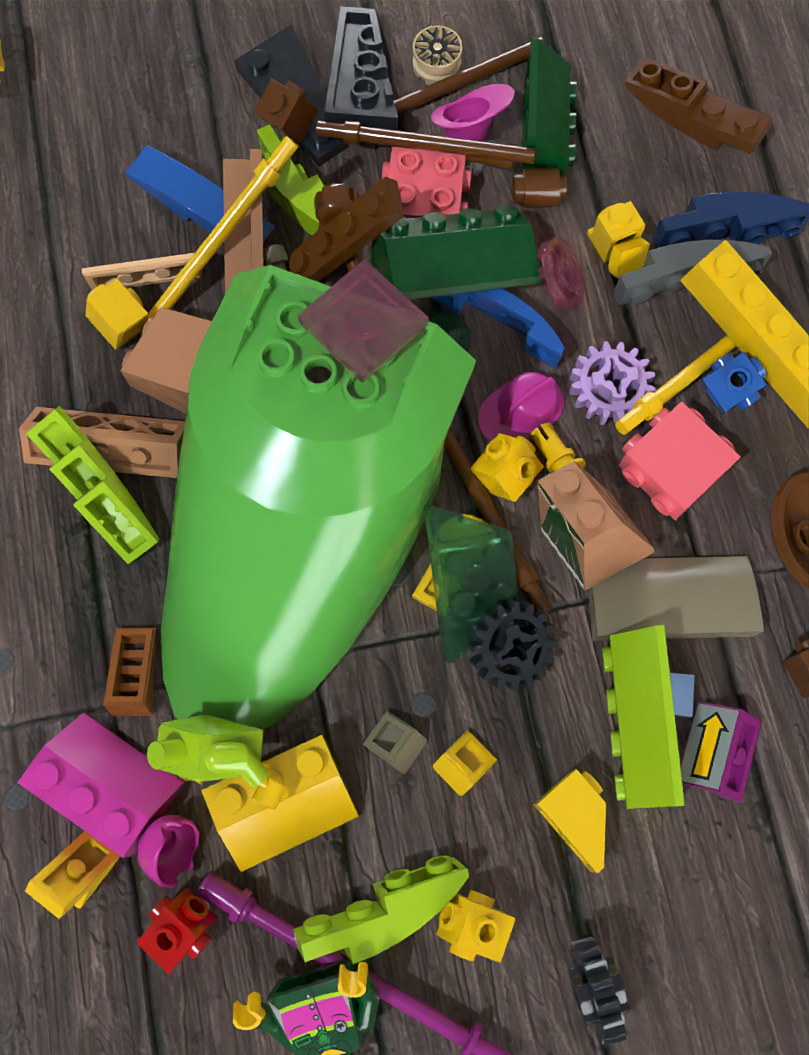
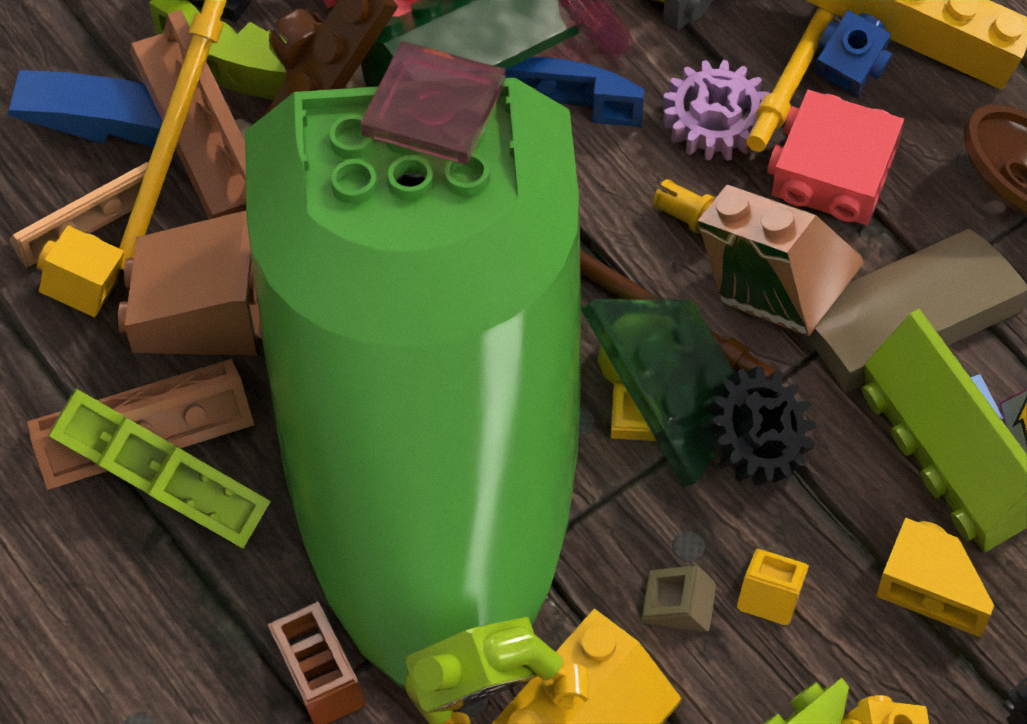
camera: 25 degrees left, 15 degrees down
yellow brick [470,433,544,502] -> none
dark pink piece [478,372,564,442] -> none

